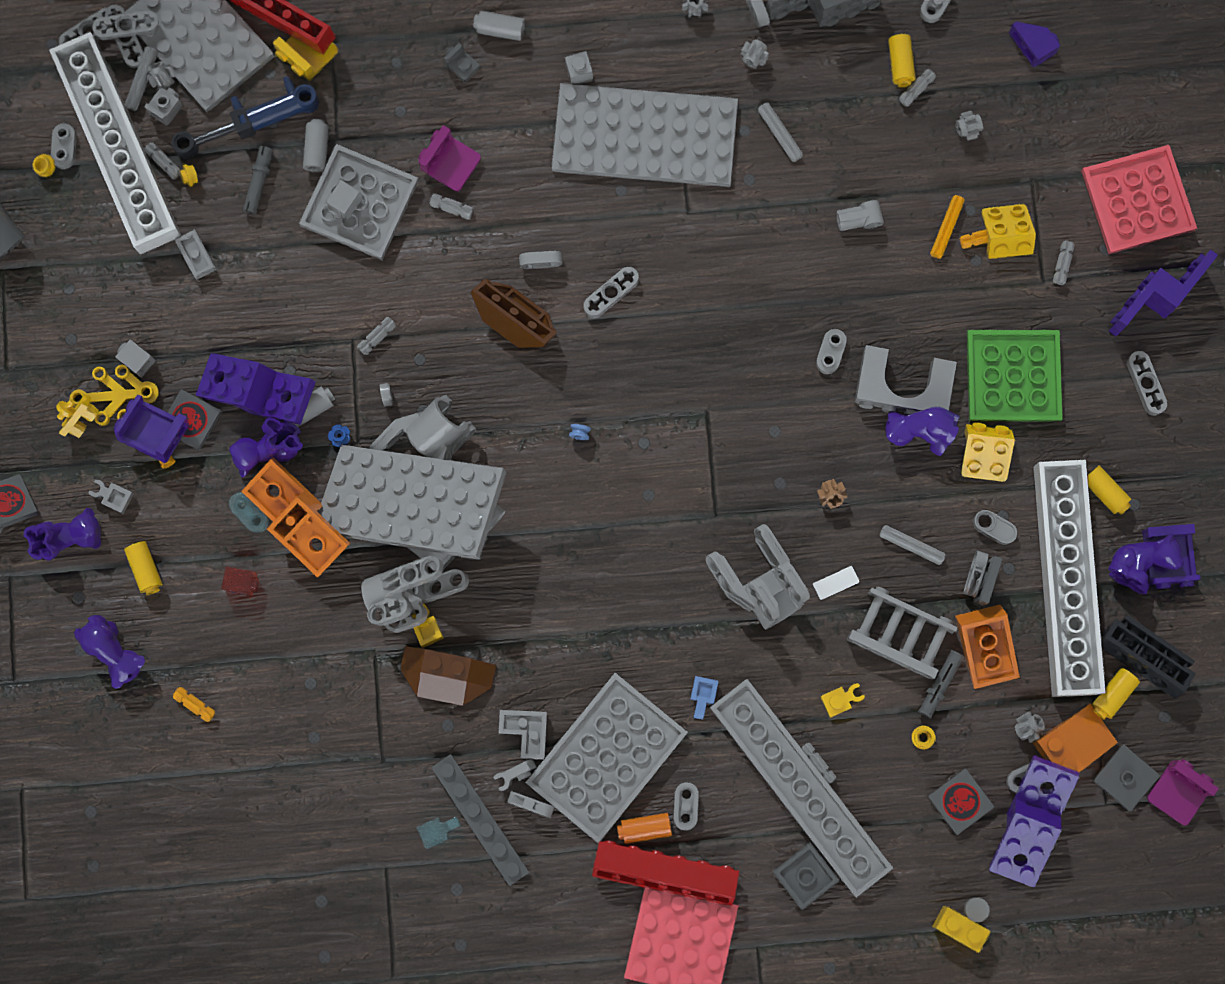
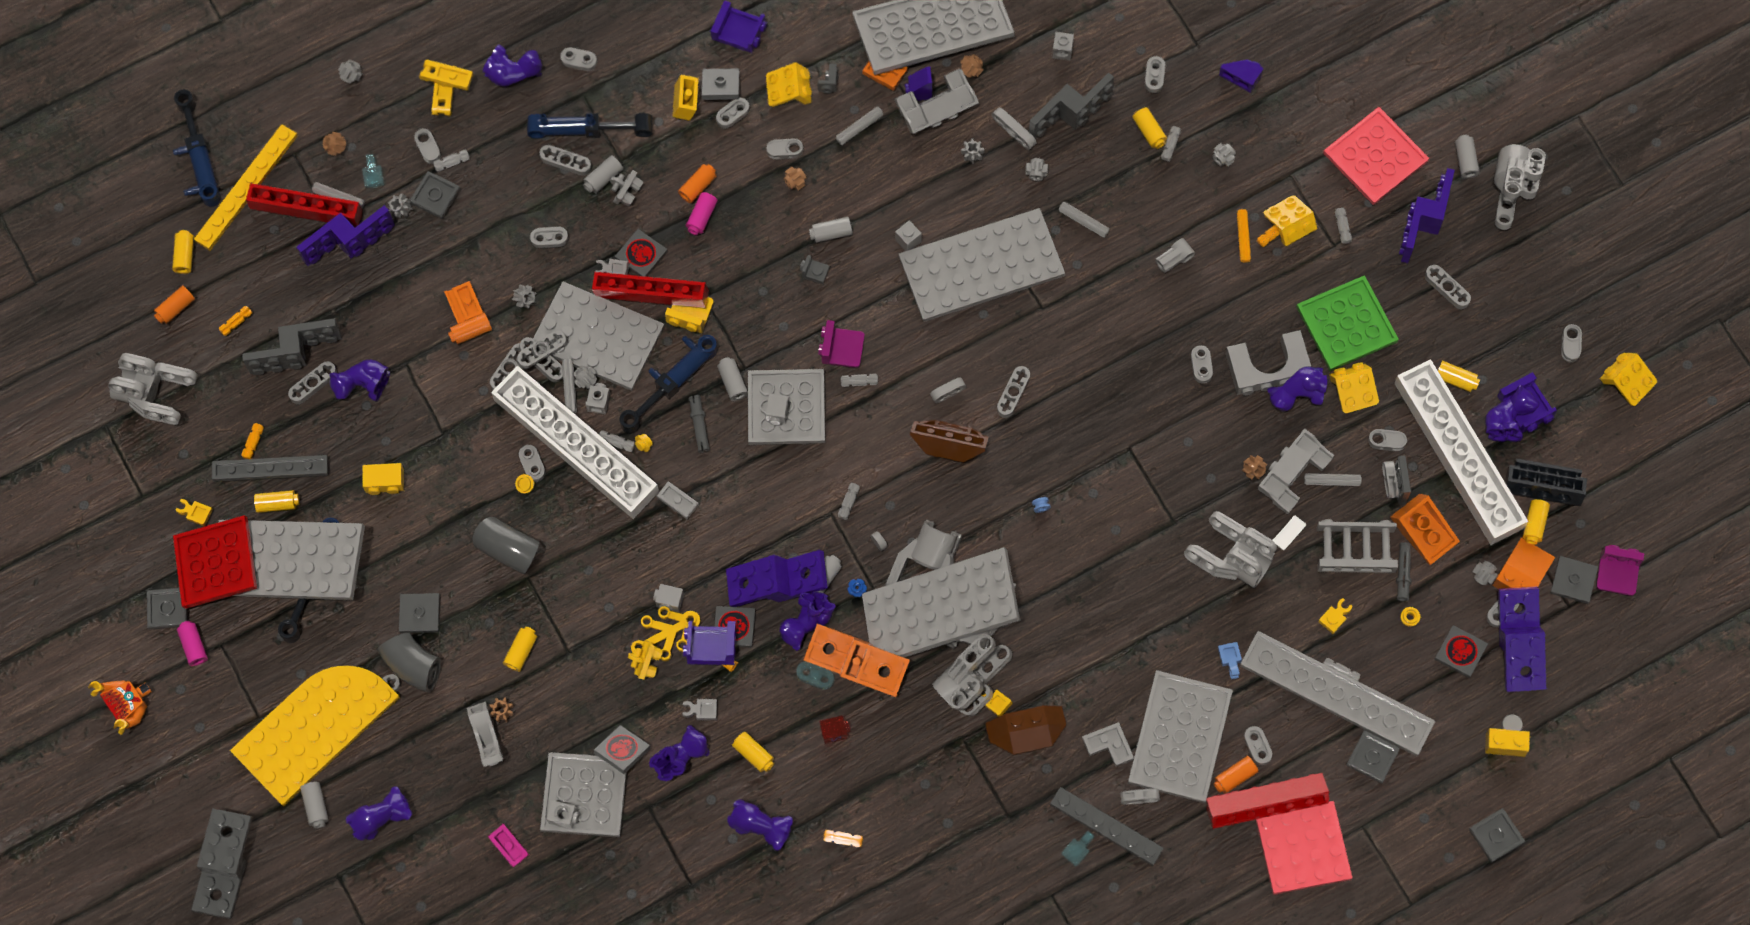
camera: 25 degrees left, 10 degrees down
light grey plate [494,759,537,791] -> none
none -> light grey bracket [1258,429,1334,514]

